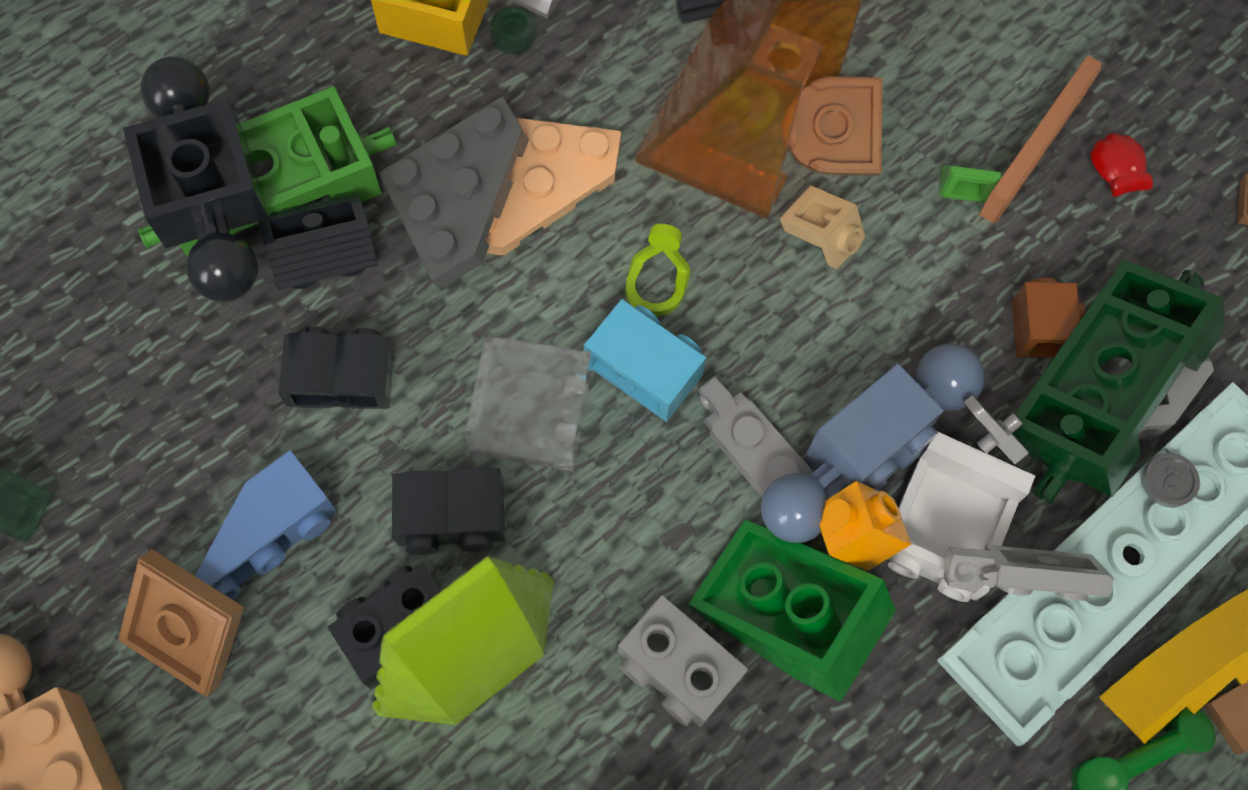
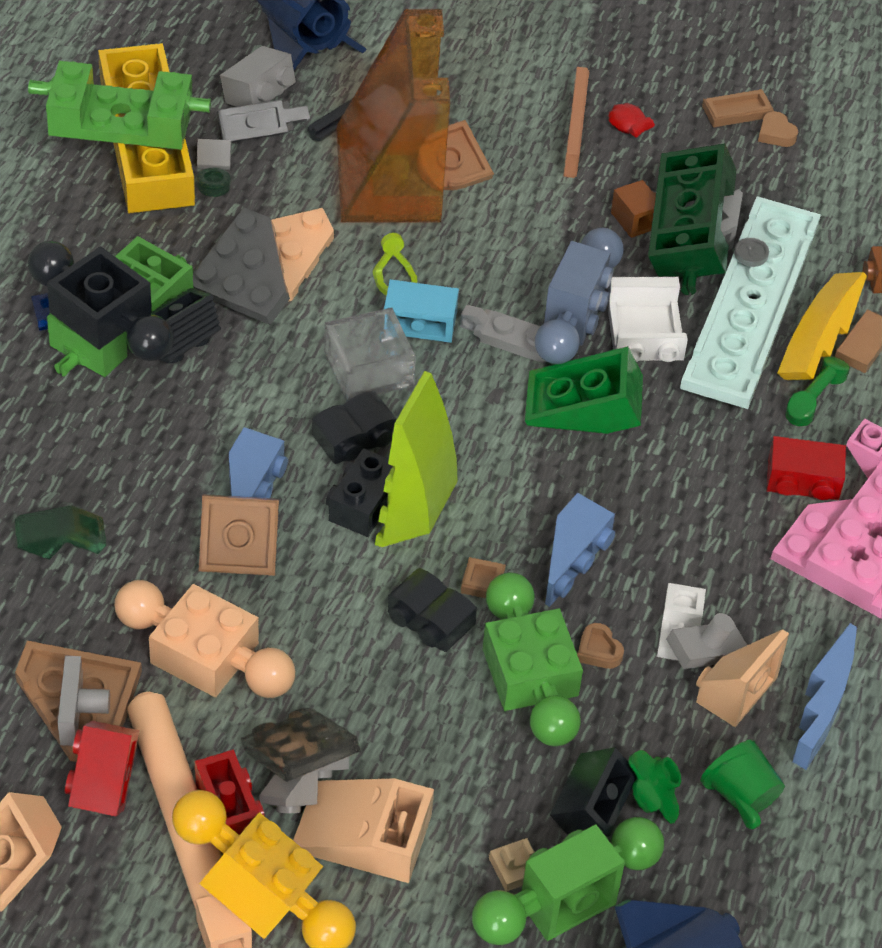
camera: 30 degrees left, 20 degrees down
black brick [278,326,394,409] -> none
light grey brick [617,595,748,727] -> none
tan bracket [780,185,865,269] -> none
light orange brick [819,481,912,571] -> none
bright green slope [940,165,1001,203] -> none
light grey hinge [943,545,1114,601] -> none
light grey piece [964,394,1029,464] -> none

